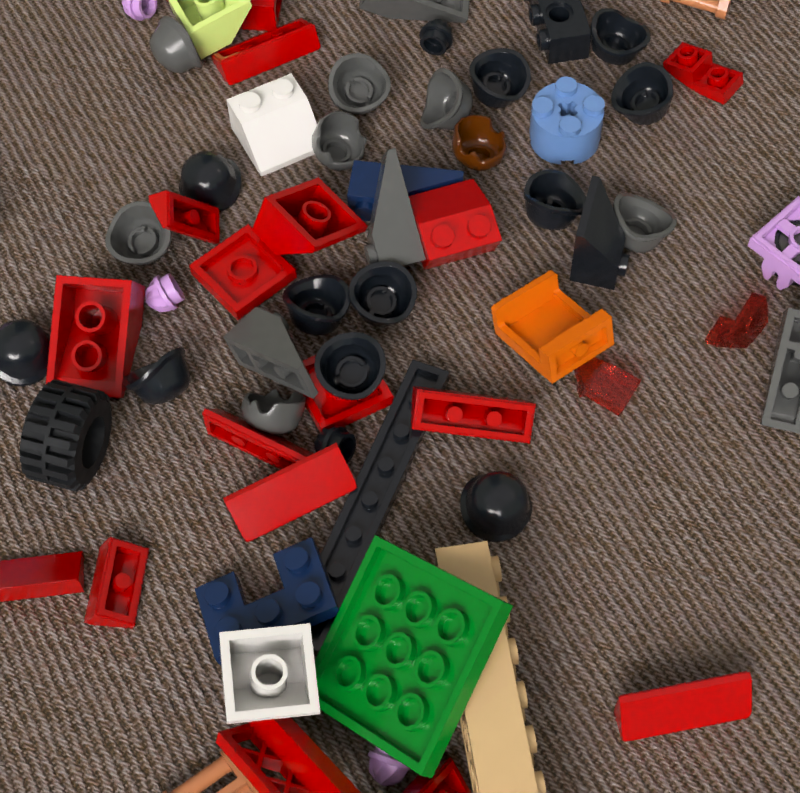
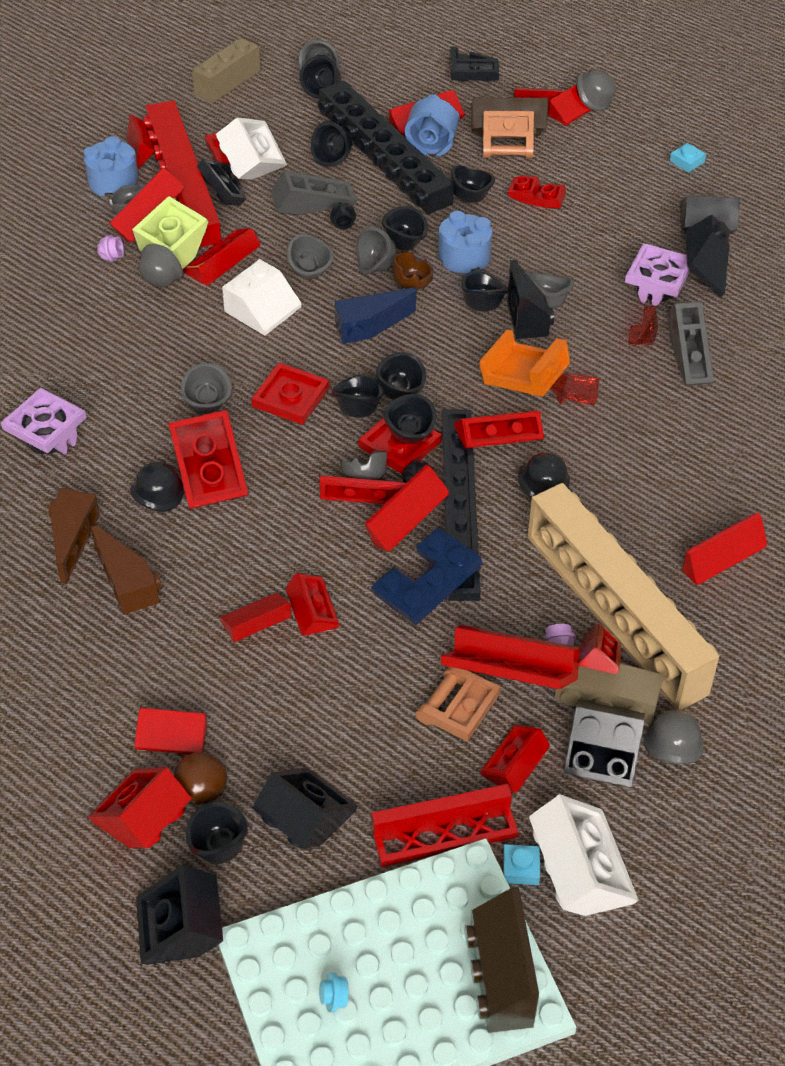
camera: 25 degrees left, 10 degrees down
black tyre [20,379,112,492] -> none
black helmet [123,347,191,405] -> none
lavender plate [145,273,185,312] -> none
red slope [148,190,220,245] -> none
black helmet [179,151,242,212] -> none
white slope [219,623,320,724] -> none
dark grey slope [223,307,318,398] -> none
red slope [252,177,368,255] -> none
dark grey hair [312,111,367,171] -> none
green plate [315,535,513,778] -> none
dark grey slope [364,148,426,267] -> none
red slope [409,179,502,270] -> none
black helmet [611,62,674,125] -> none

